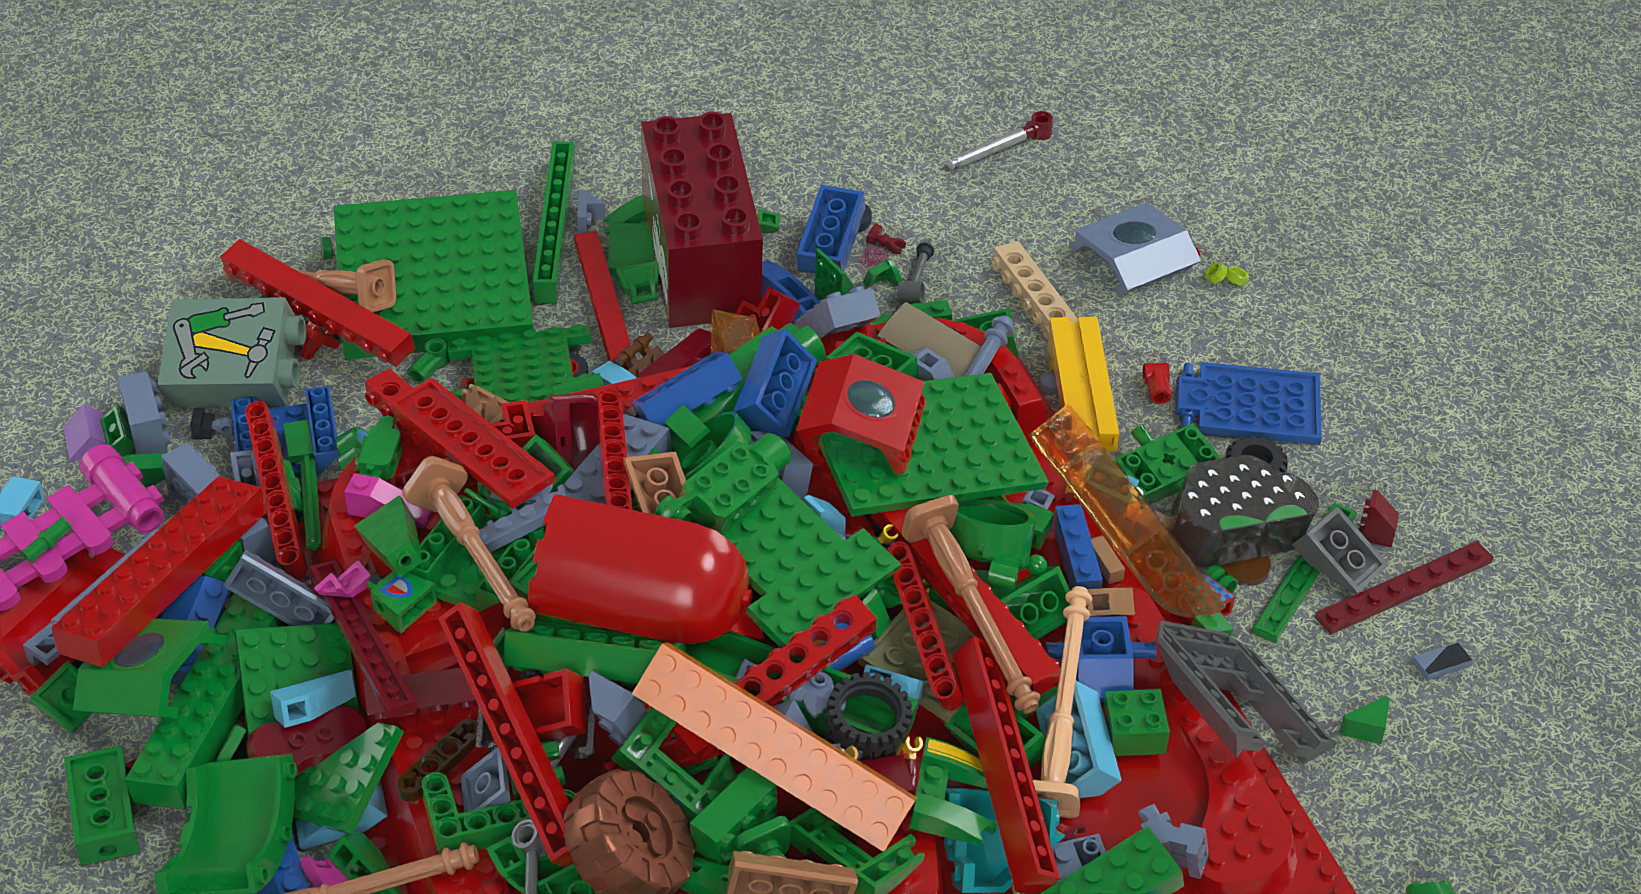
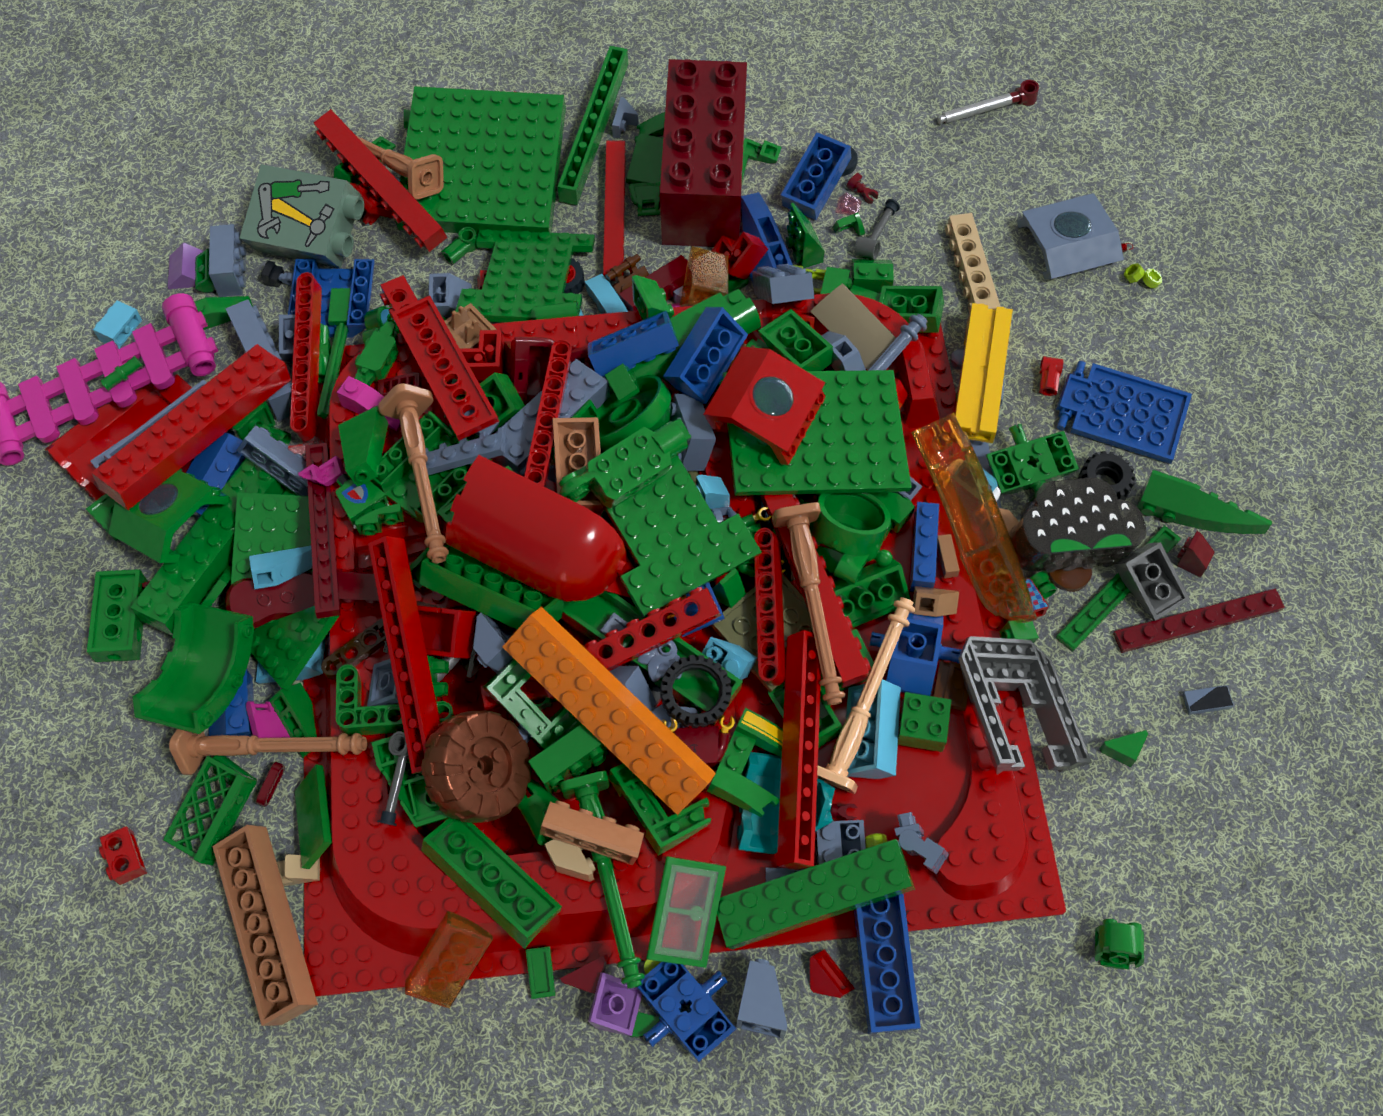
camera: 15 degrees right, 20 degrees up
none -> green slope [355,504,404,536]
none -> green slope [632,275,674,320]
none -> reddish brown plate [933,659,968,711]
none -> green wedge [1136,470,1272,534]

